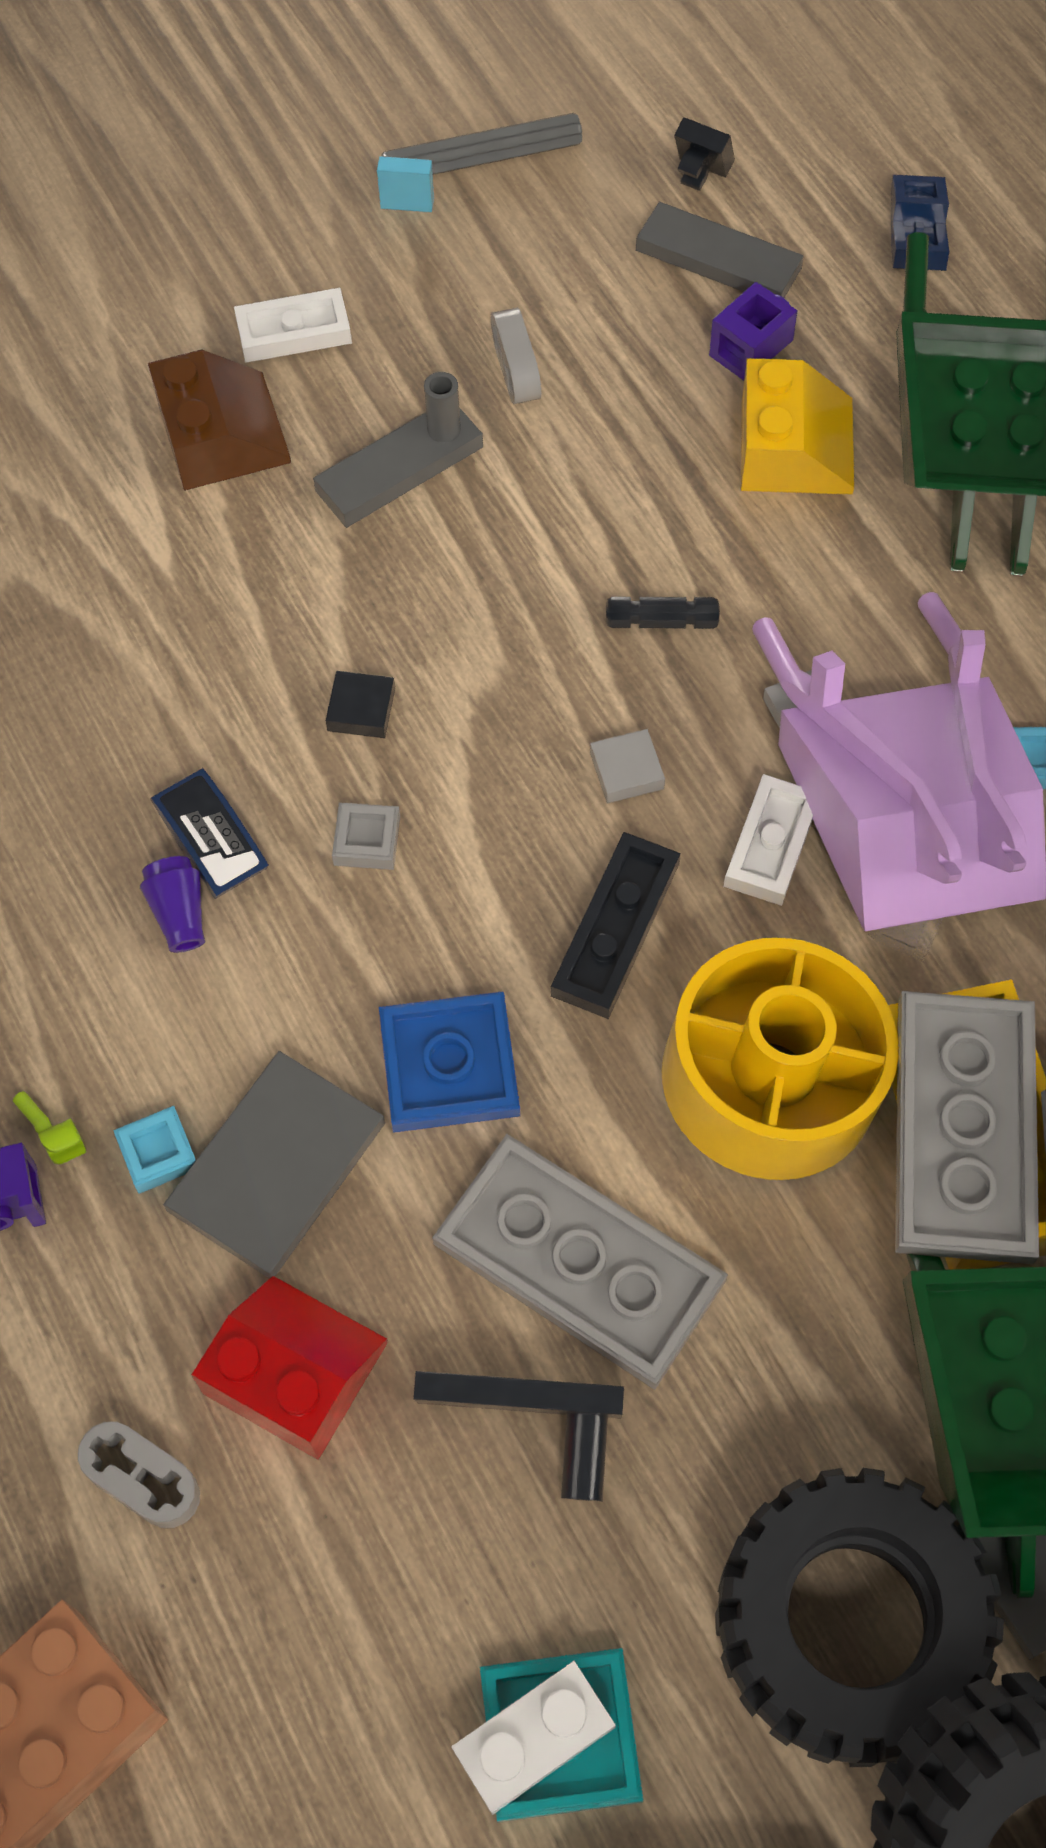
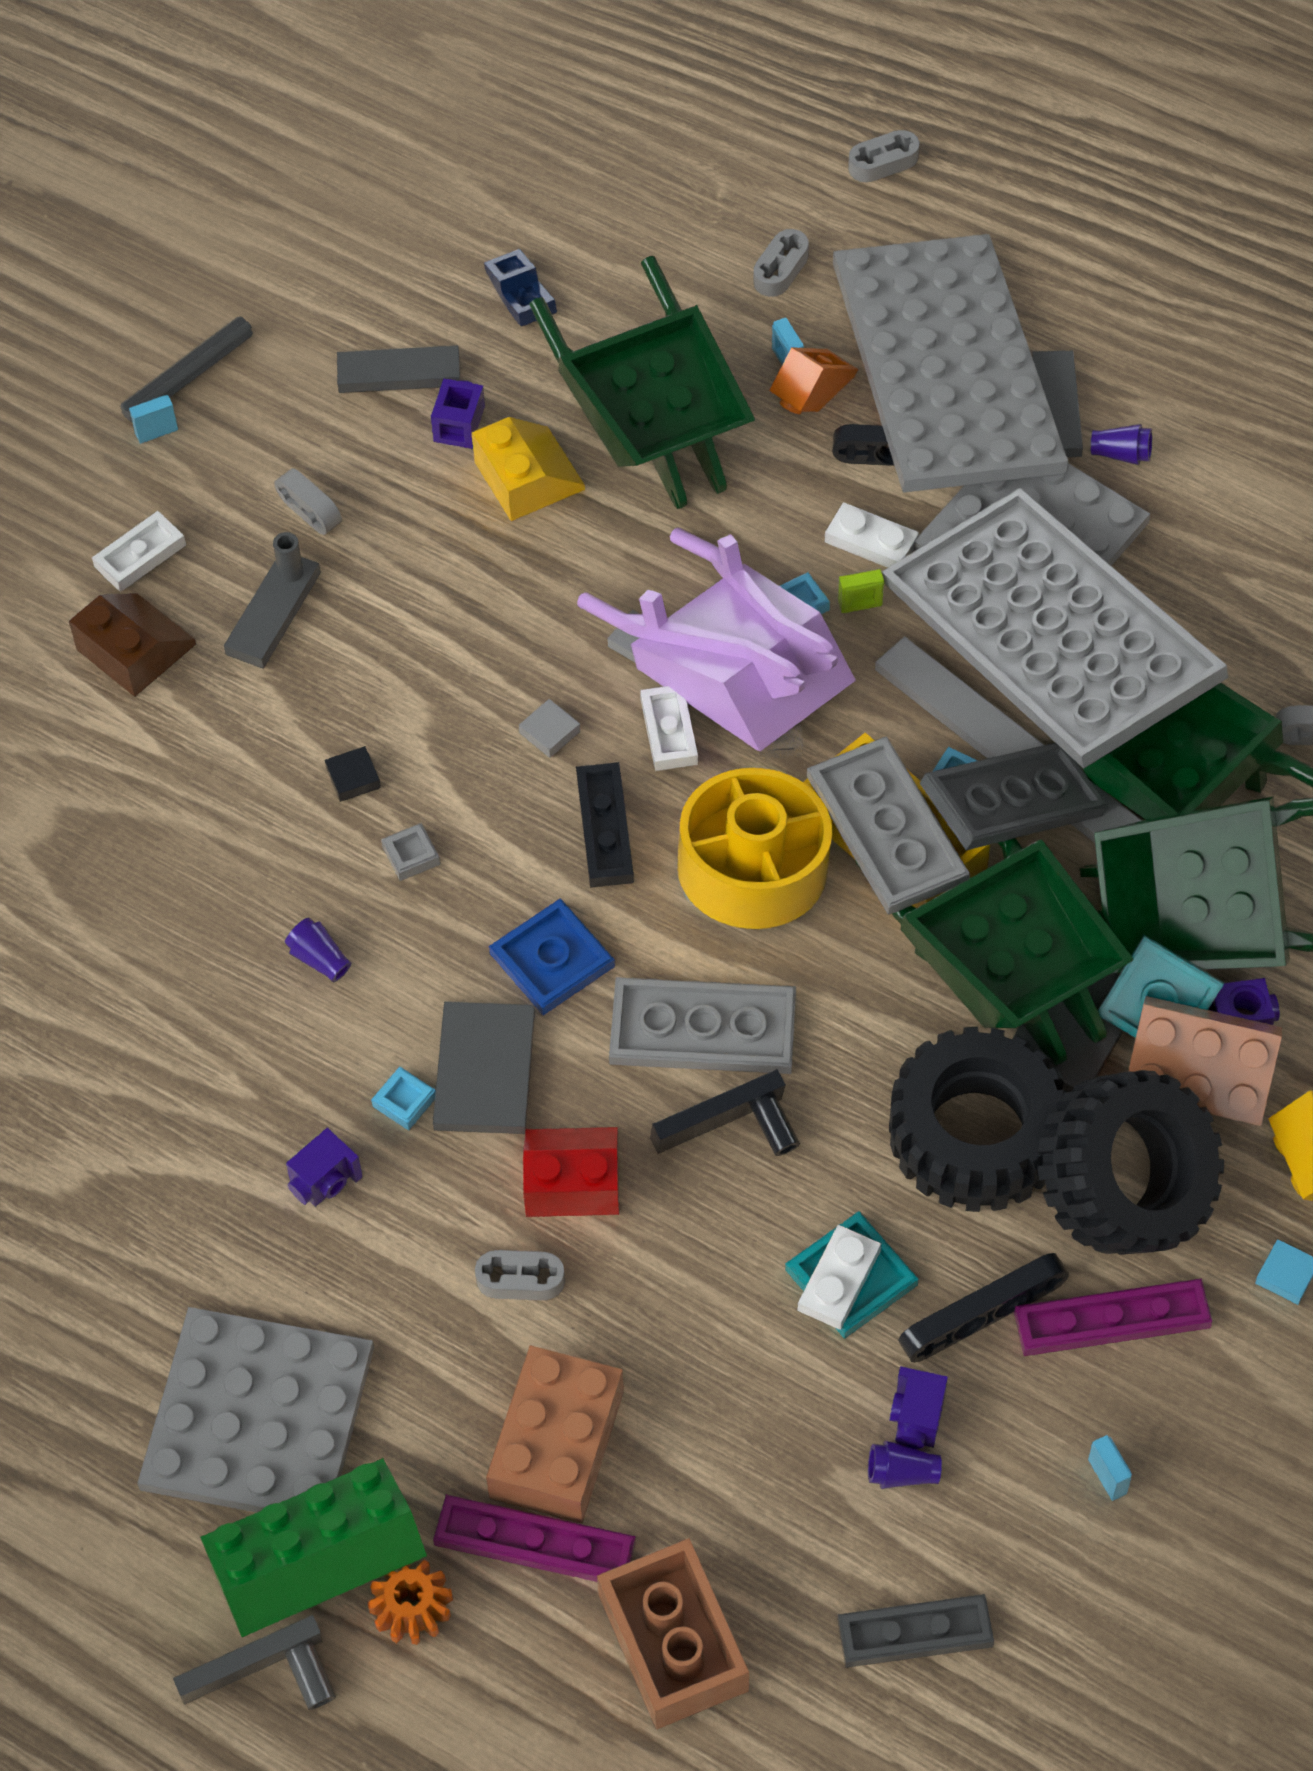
camera: 30 degrees left, 5 degrees down
lime hand [13,1091,87,1165] -> none
slope [150,768,269,899] -> none
black axle [606,597,720,629] -> none
black tile [674,117,735,191] -> none

